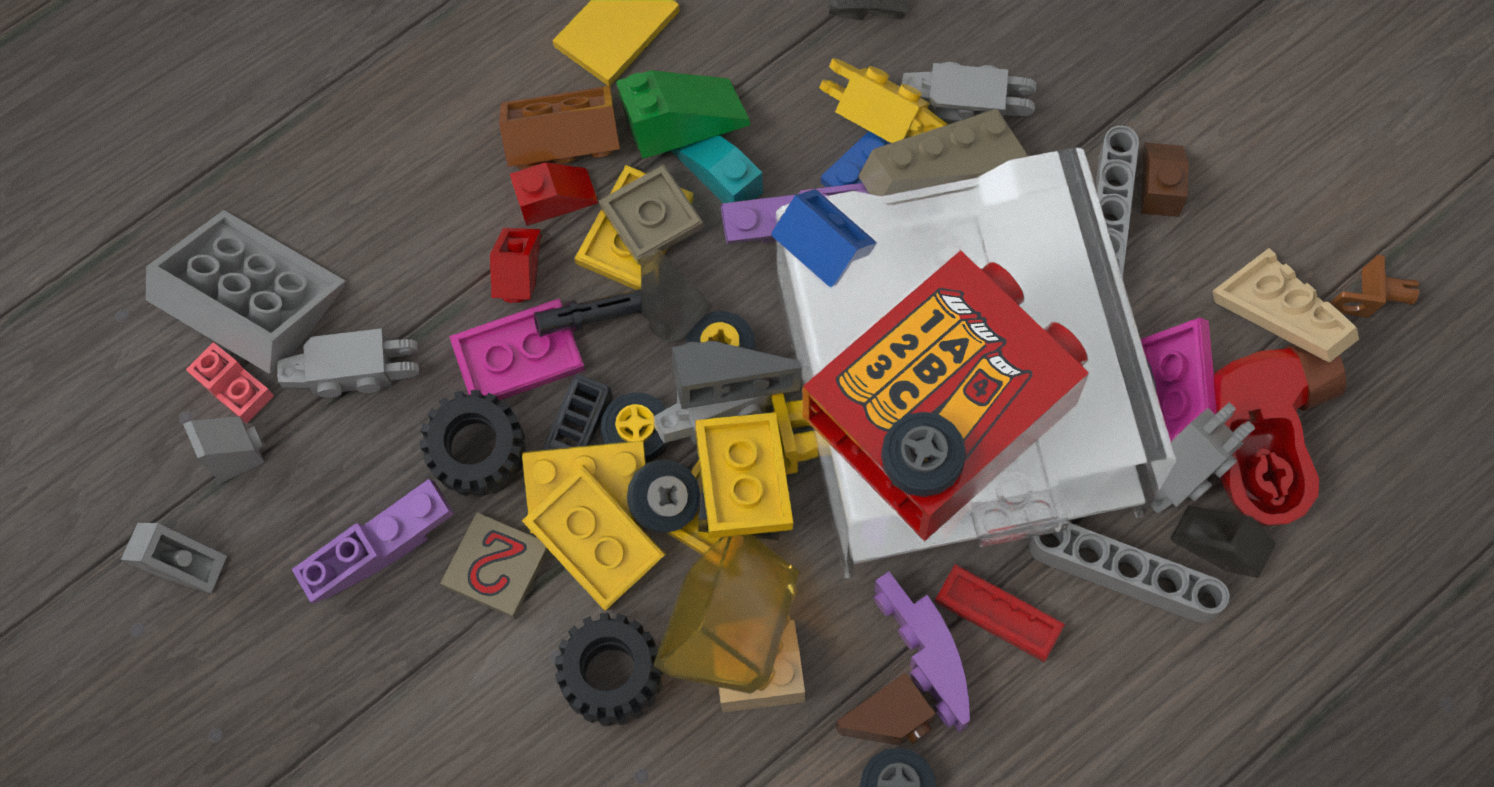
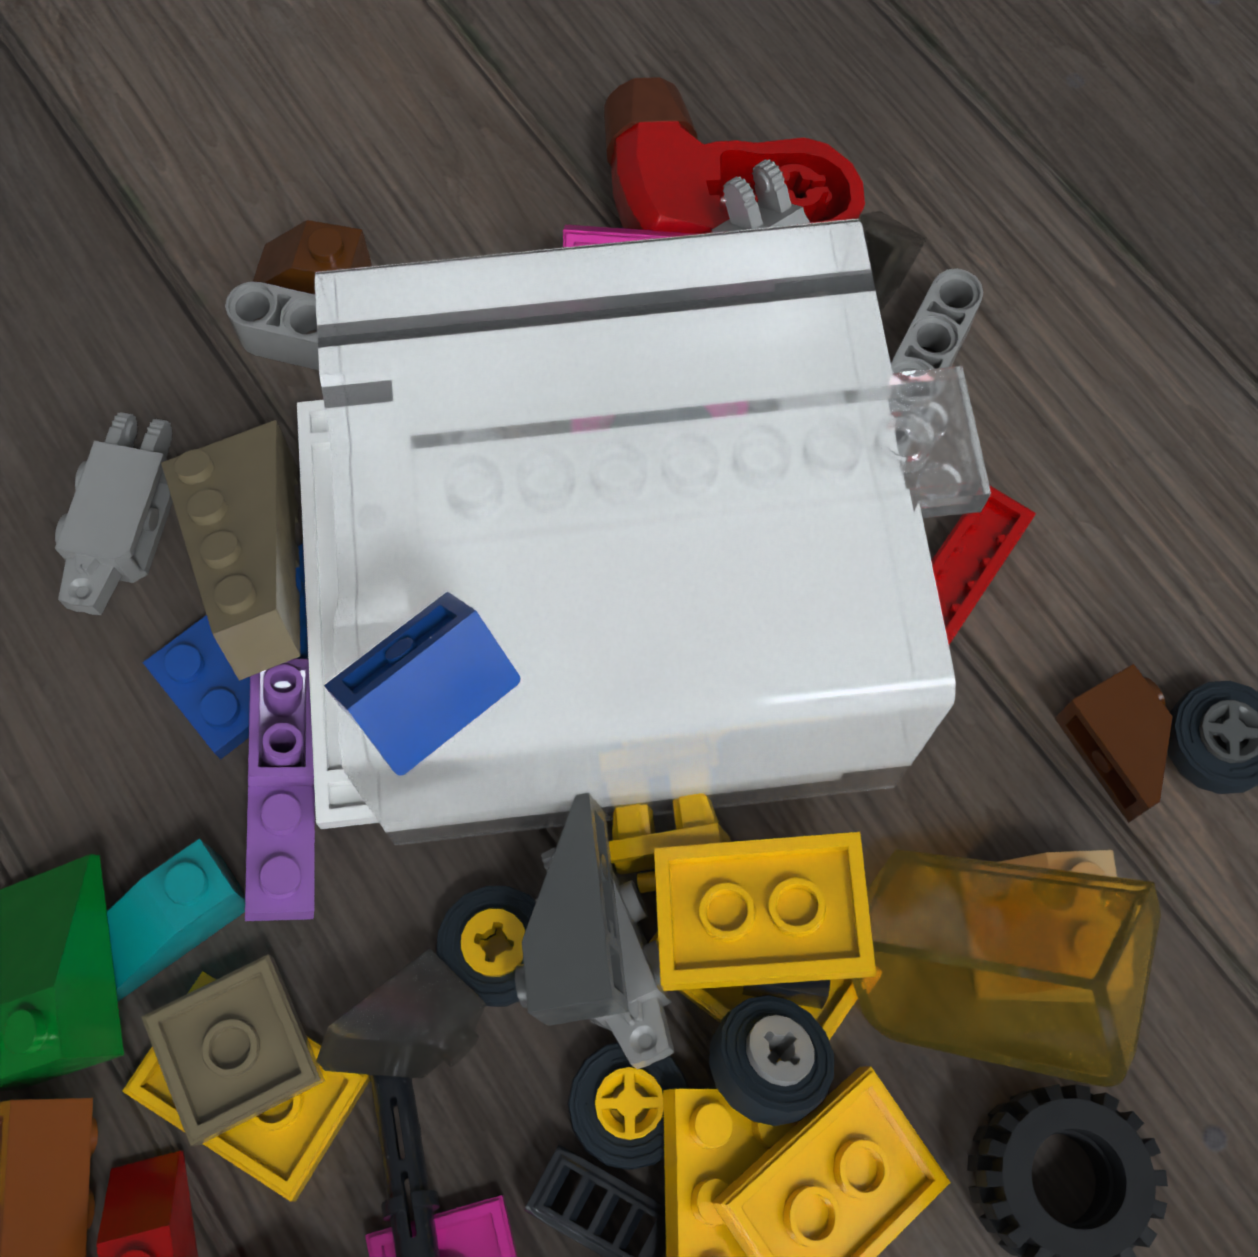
camera: 90 degrees left, 0 degrees up
brick [803,250,1089,542] -> none
yellow hinge [819,58,948,143] -> none
medium lavender slope [873,572,970,733] -> none
black wheel [881,412,966,497] -> none
tan wing [1212,248,1359,363] -> none
dark orange bracket [1330,255,1419,317] -> none

